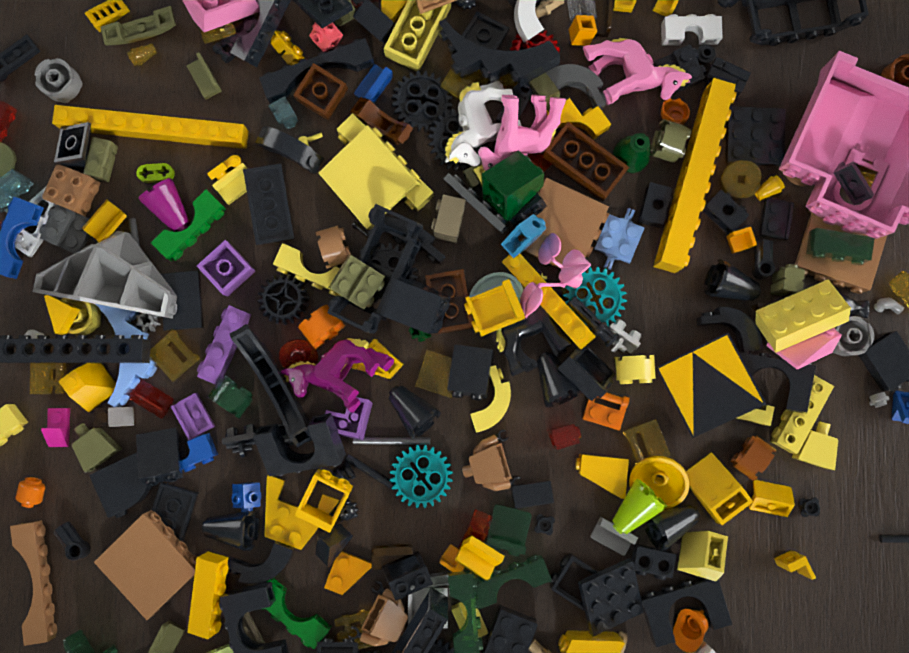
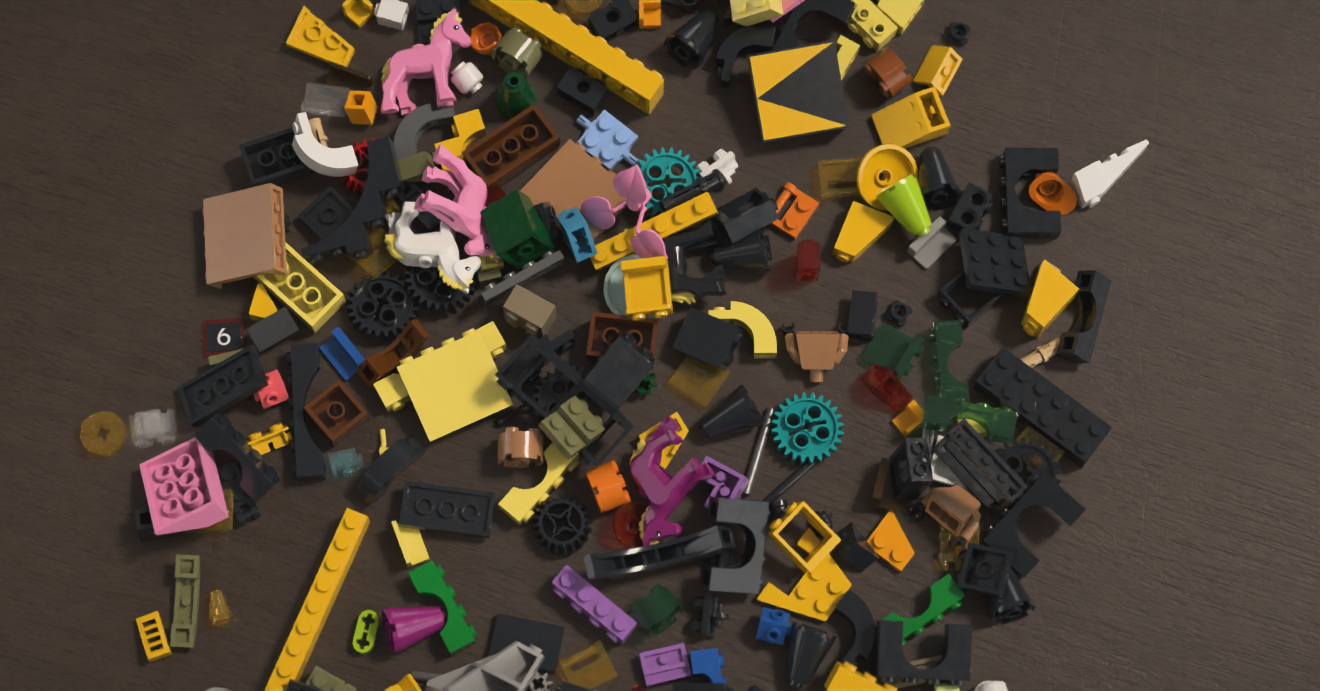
camera: 75 degrees left, 10 degrees down
olive panel [187,52,222,100] -> none
medium lavender brick [197,240,256,297] -> none
yellow plate [207,155,241,180] -> none
yellow panel [455,536,505,580] -> none
light yellow brick [615,355,656,384] -> none
light yellow slope [677,531,728,581] -> none
yellow panel [774,550,816,580] -> none
none -> white head [451,61,483,94]

